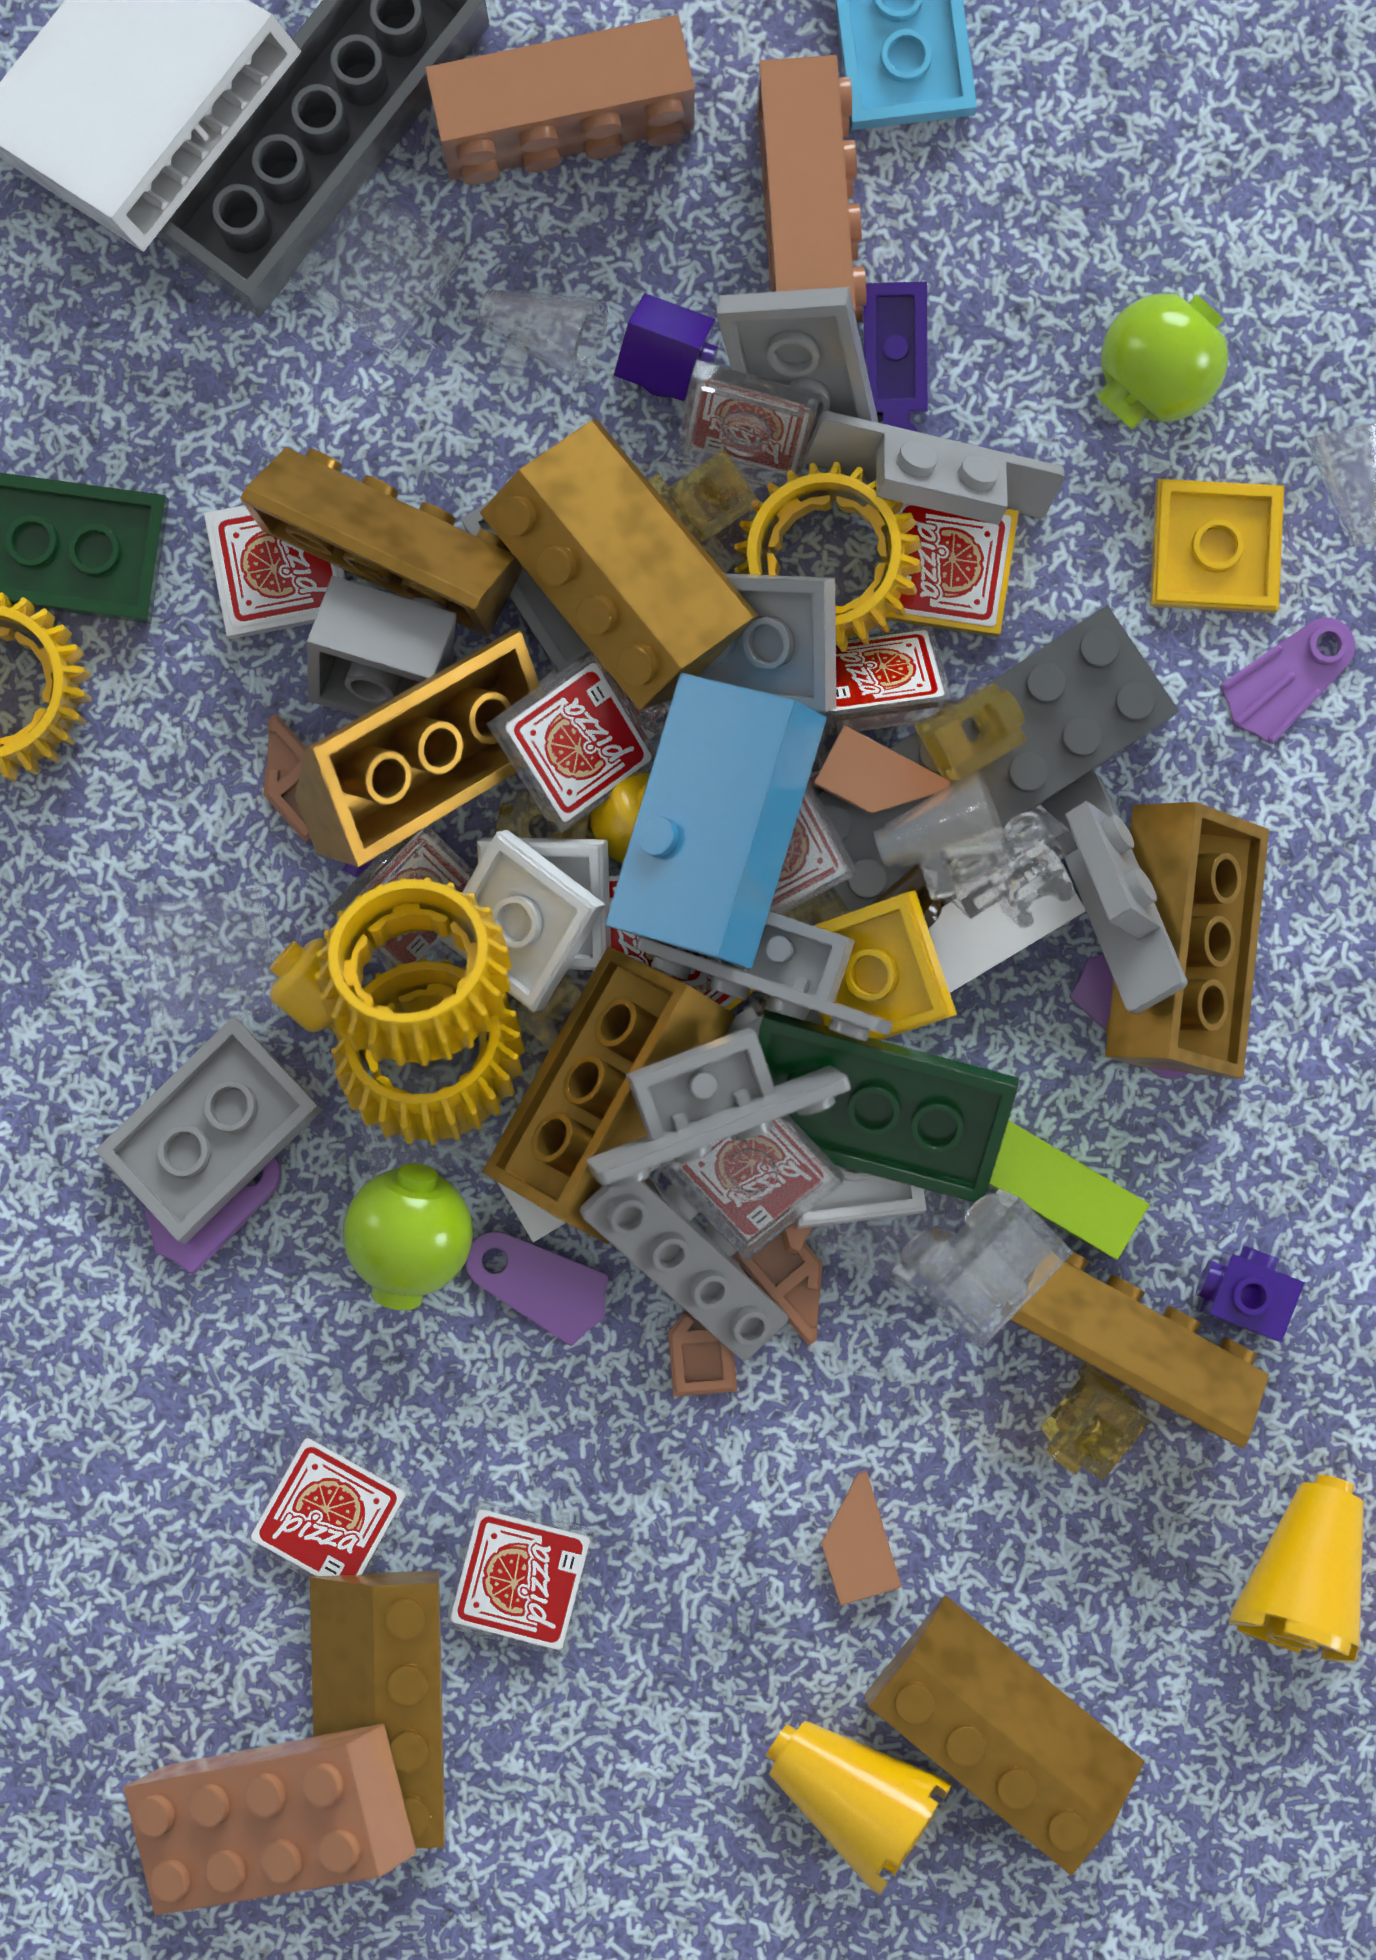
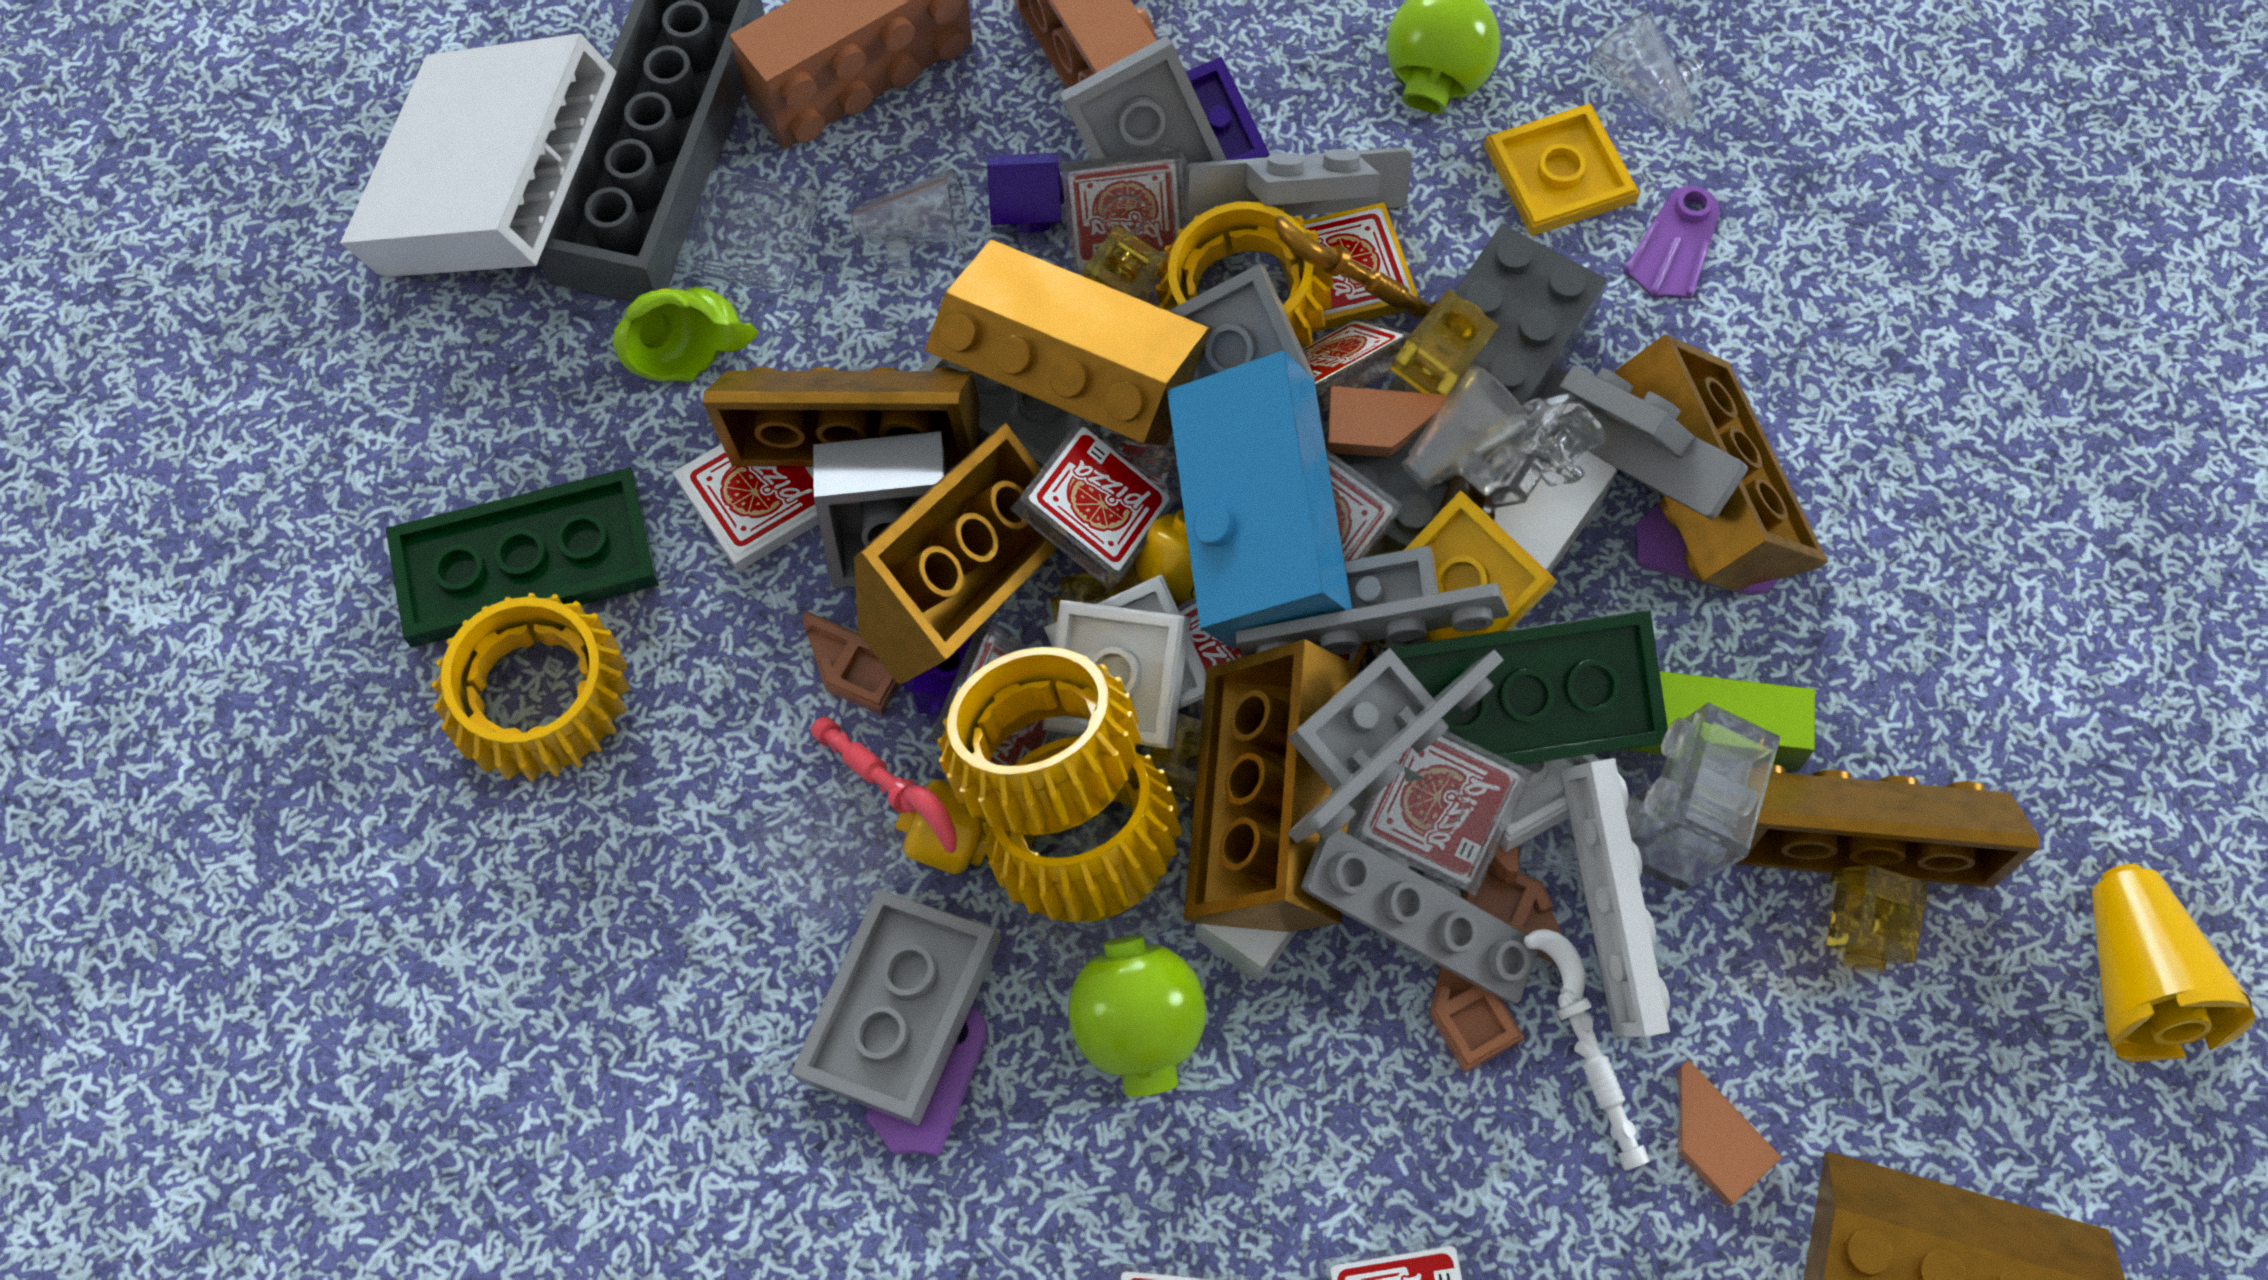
camera: 20 degrees left, 20 degrees down
medium lavender piece [466,1231,609,1346] -> none
dark purple brick [1196,1245,1305,1343] -> none
none -> lime hair [613,286,758,383]
none -> coral piece [811,717,957,853]
none -> pearl gold piece [1274,216,1443,327]
none -> white piece [1524,929,1650,1171]
none -> white plate [1561,758,1670,1037]

